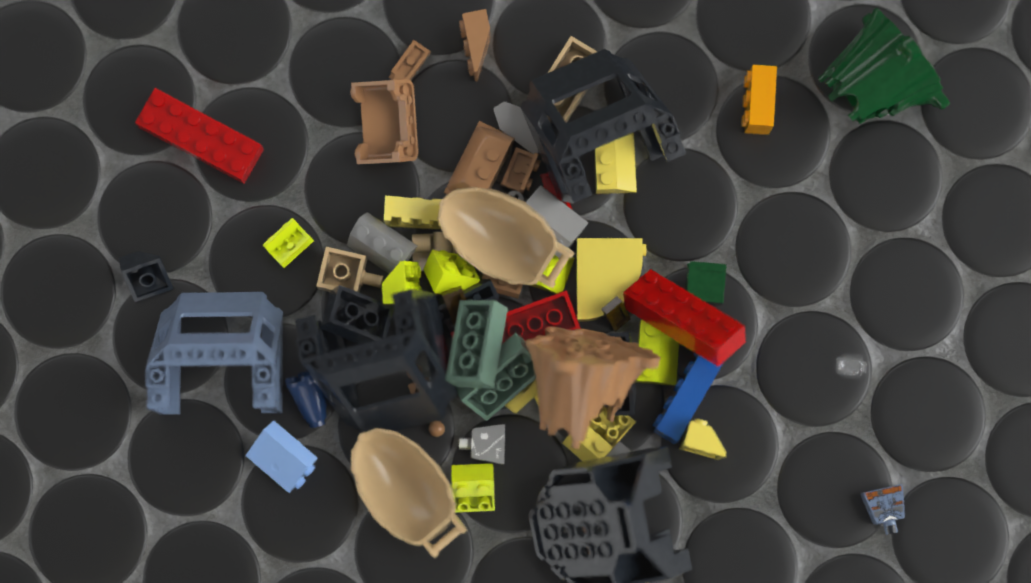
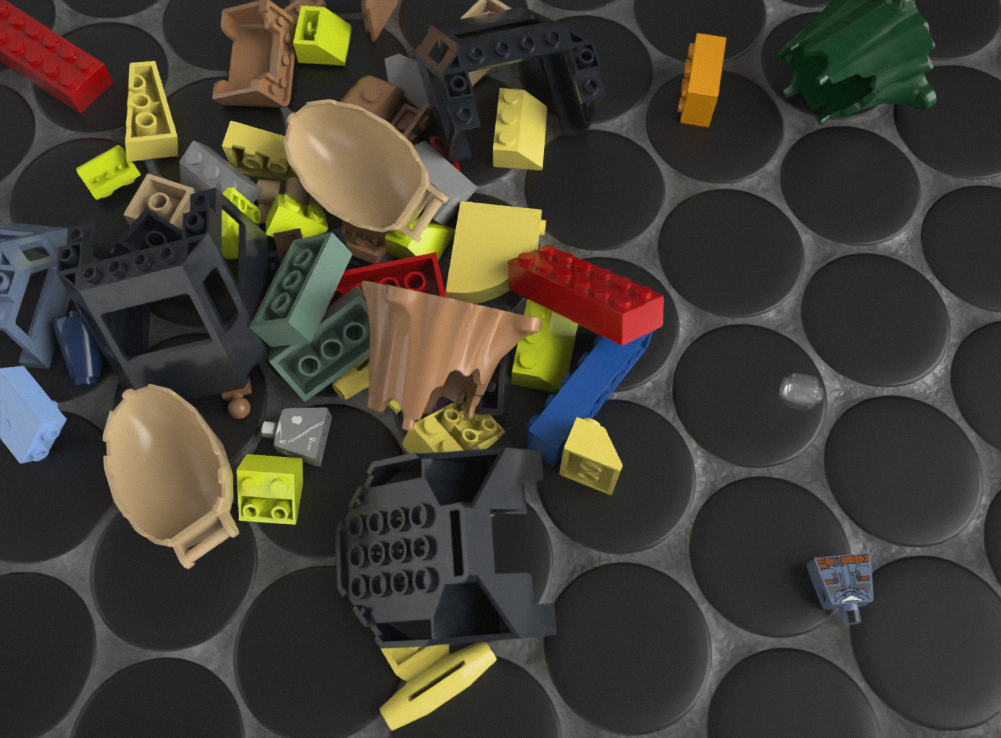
camera: 10 degrees right, 15 degrees down
dark brown tile [602,296,631,332] -> none
dark green piece [685,261,727,305] -> none
none -> light yellow wedge [125,61,178,162]
none -> neon yellow slope [293,6,352,66]

